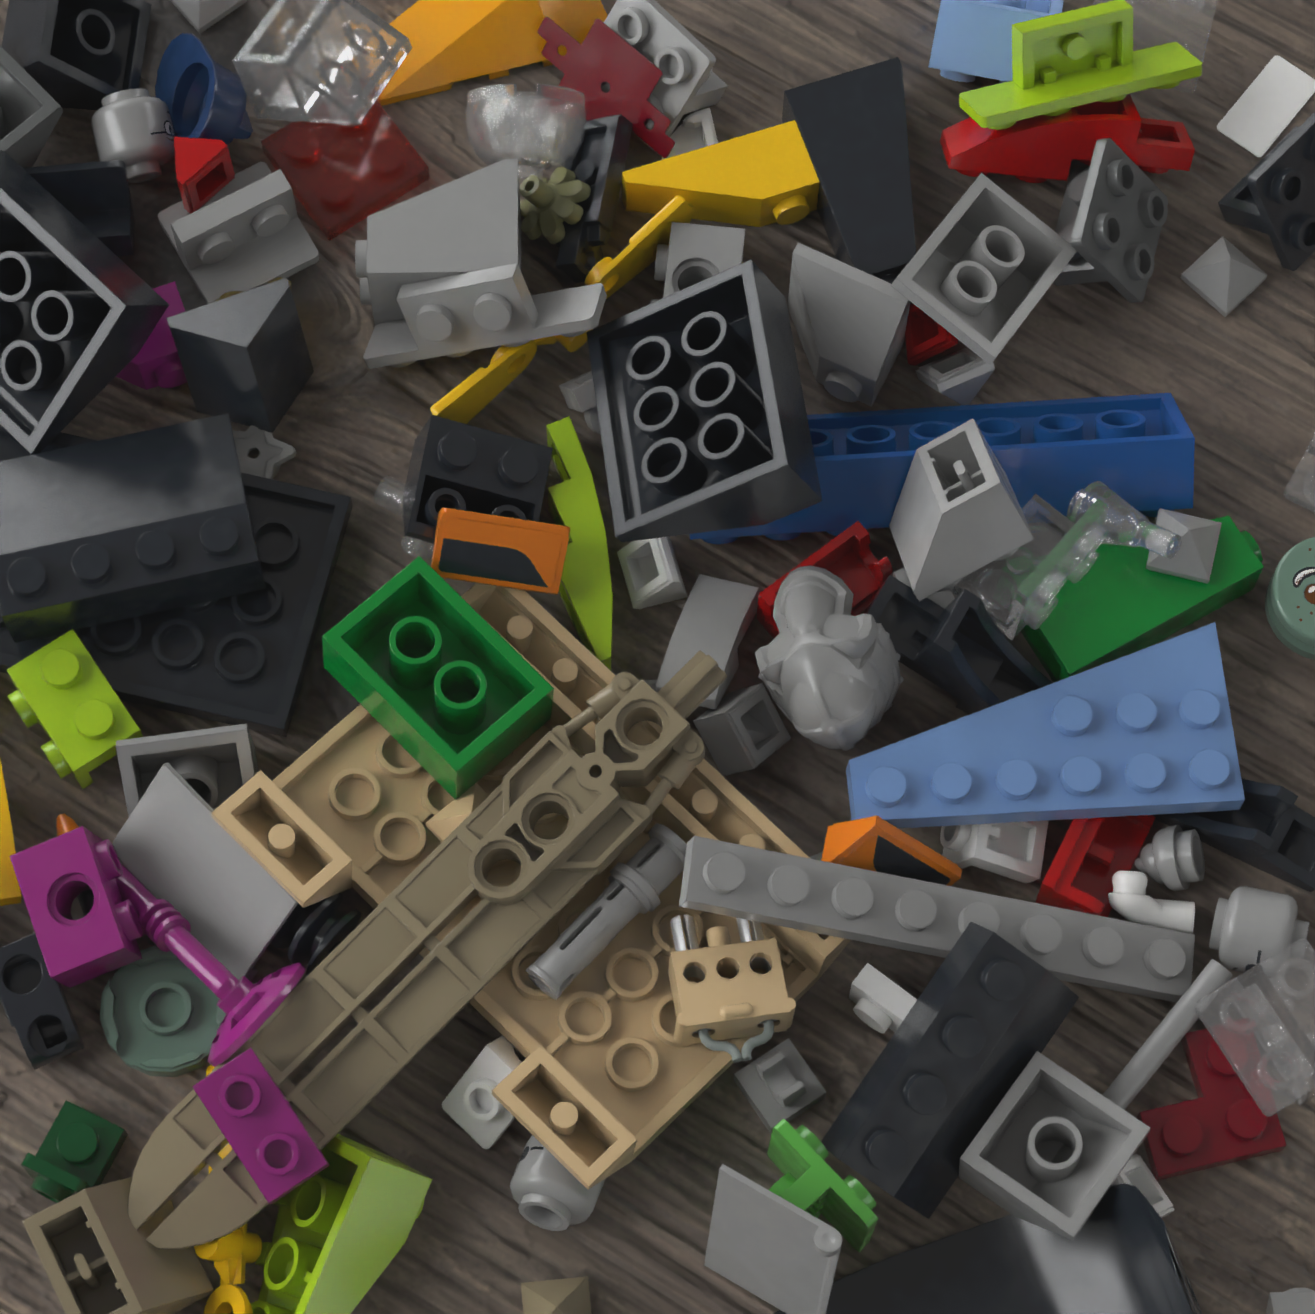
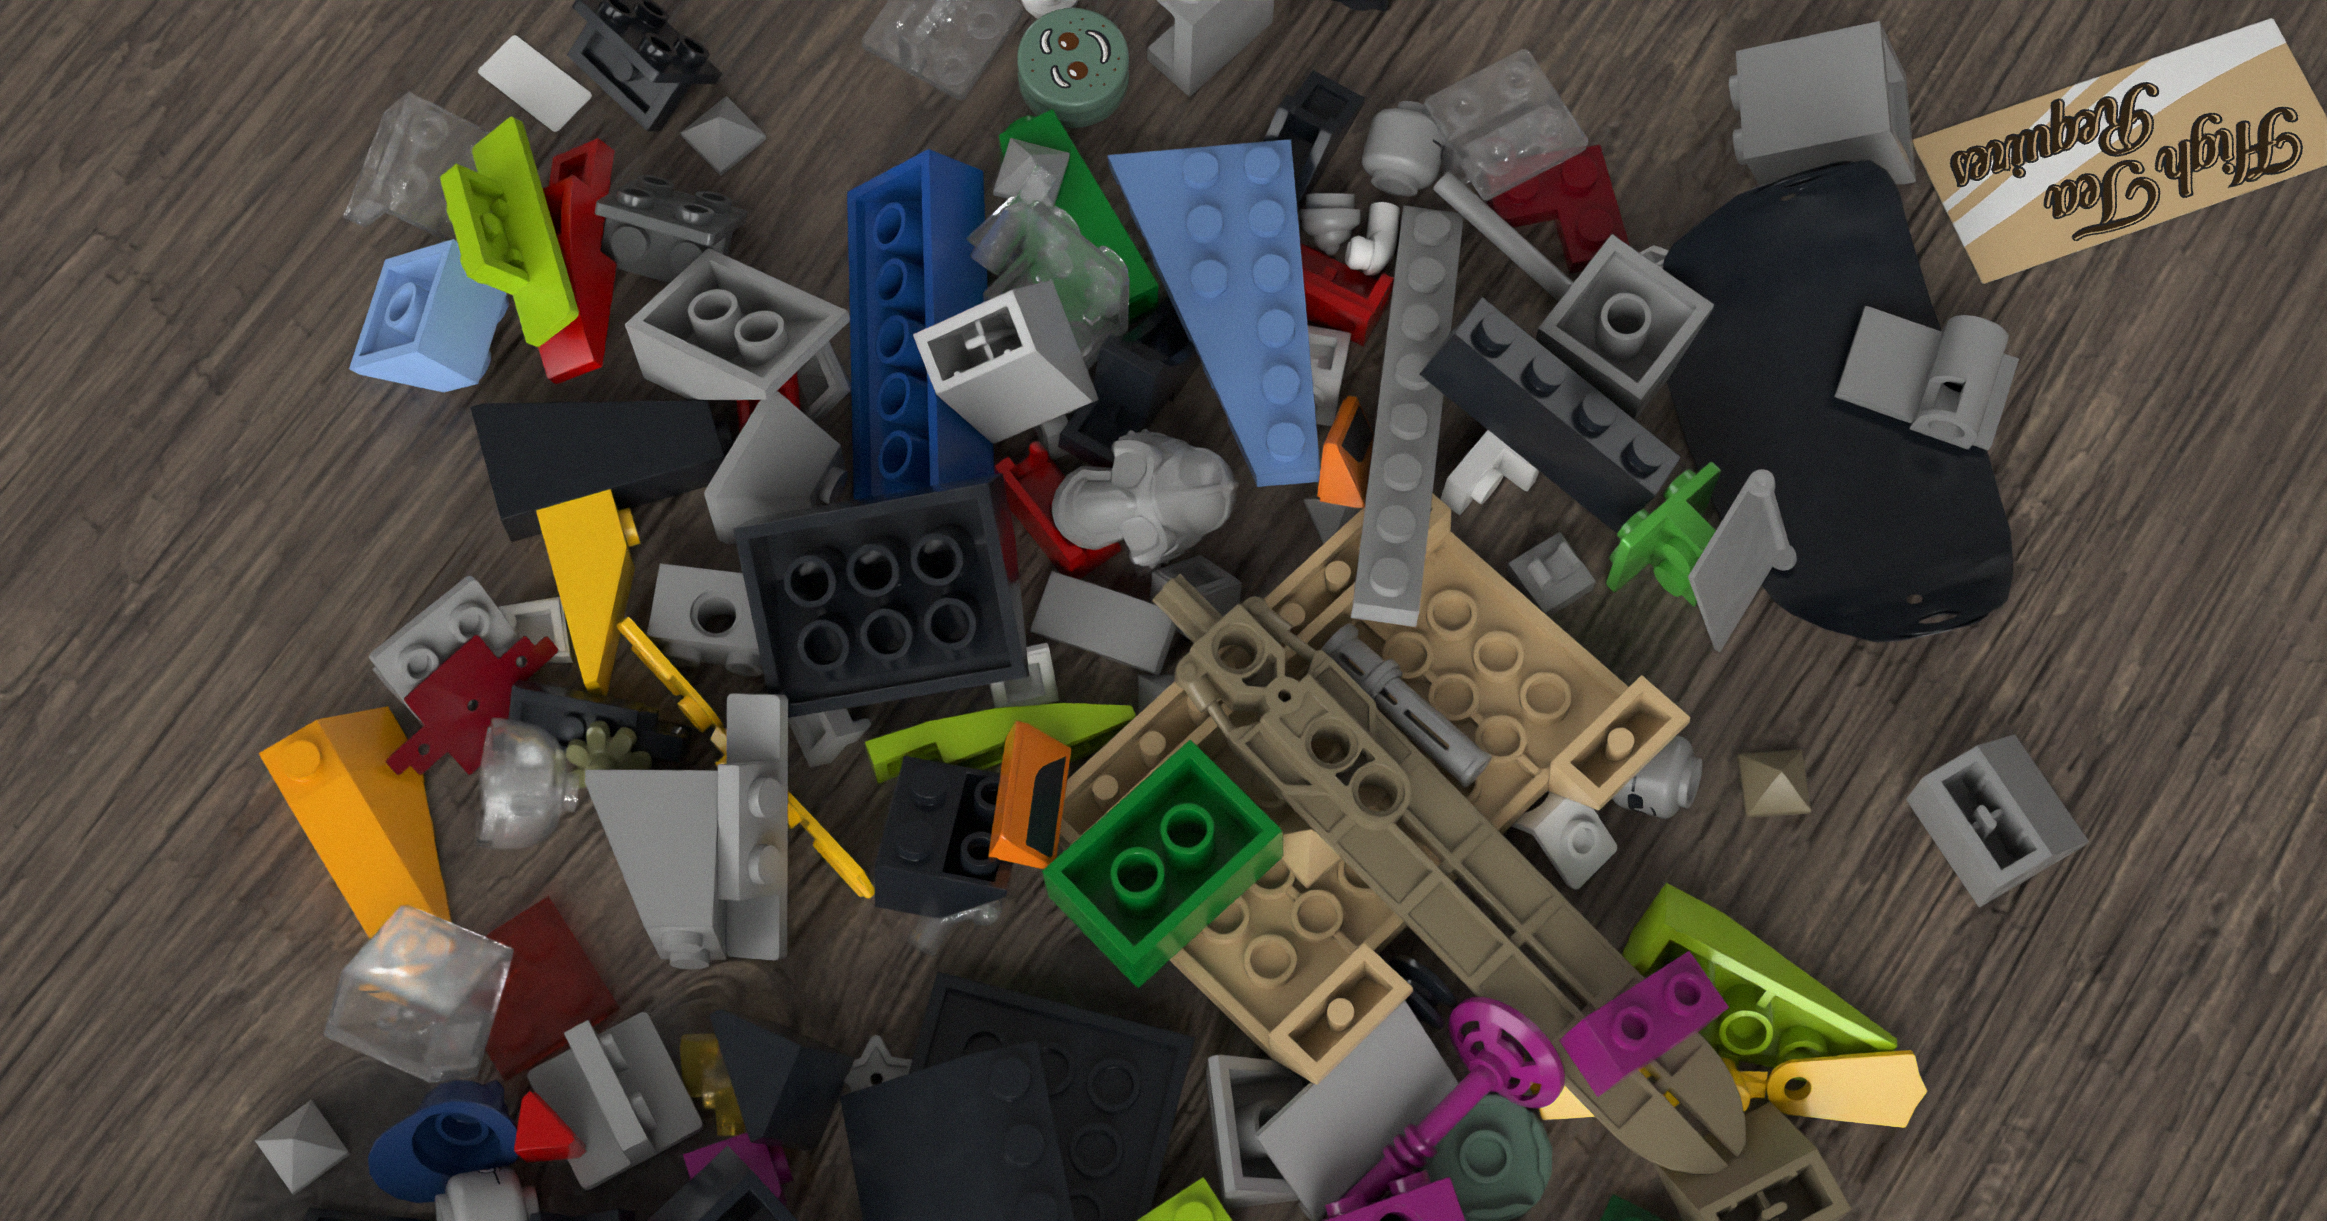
camera: 90 degrees left, 0 degrees up
tan piece [668,914,796,1062] -> none

